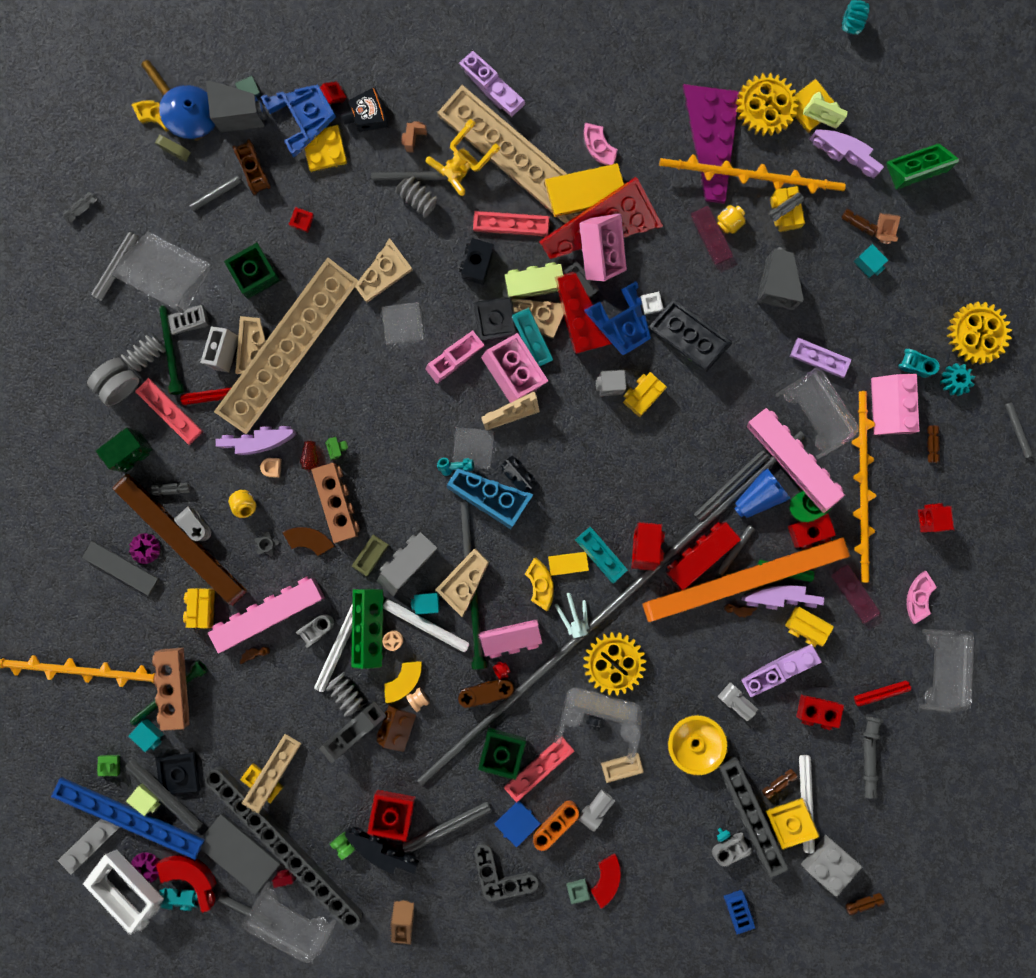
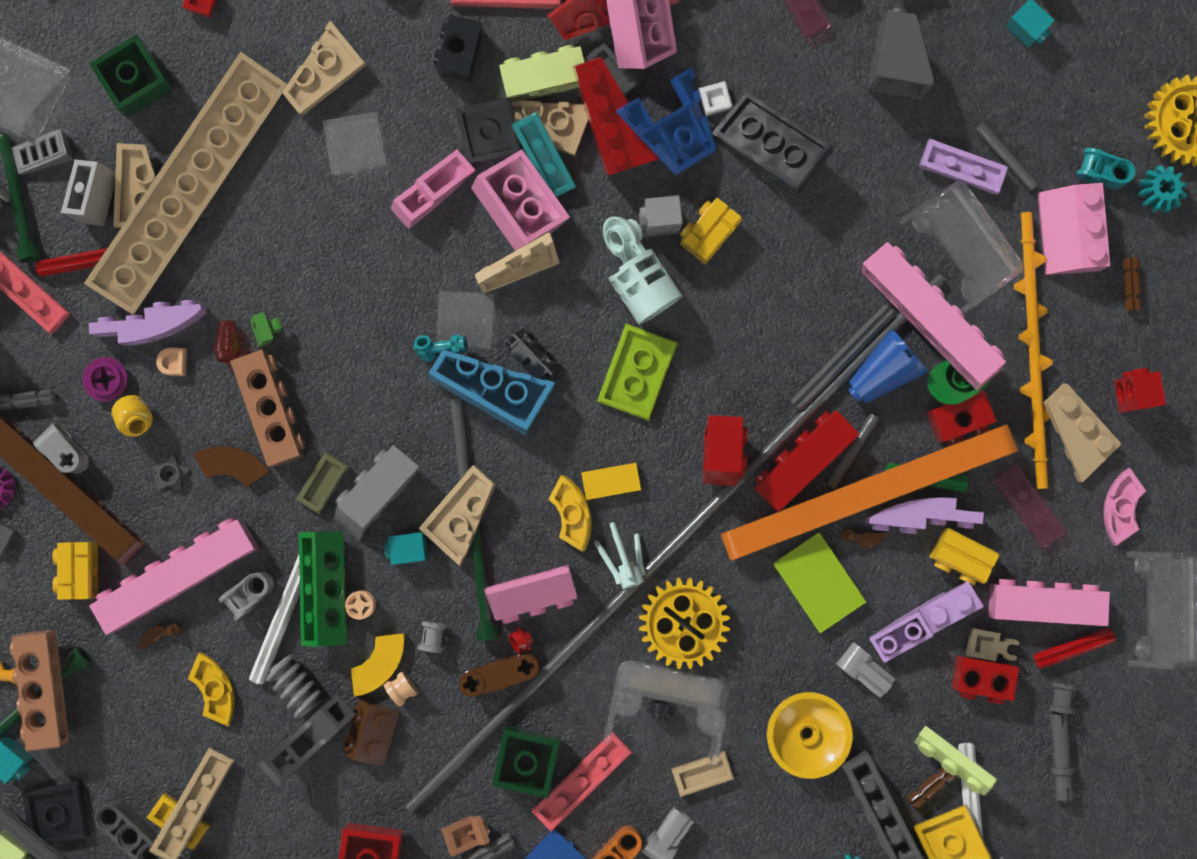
camera: 10 degrees left, 0 degrees up
white axle [383,599,469,652] -> none
teal plate [575,527,628,584] -> none
none -> magenta gear [82,357,129,401]
none -> yellow tile [188,652,235,726]
none -> light grey bush [418,621,447,653]
none -> nougat bracket [441,816,490,856]
none -> lime tile [597,324,678,421]
none -> light aqua cylinder [603,216,683,325]
none -> lime tile [772,532,866,633]
none -> yellowish green plate [914,726,997,796]
none -> dark tan plate [966,628,1019,661]
none -> dark grey bar [975,122,1039,191]
none -> bright pink brick [988,579,1110,626]
none -> tan wing [1043,383,1121,482]

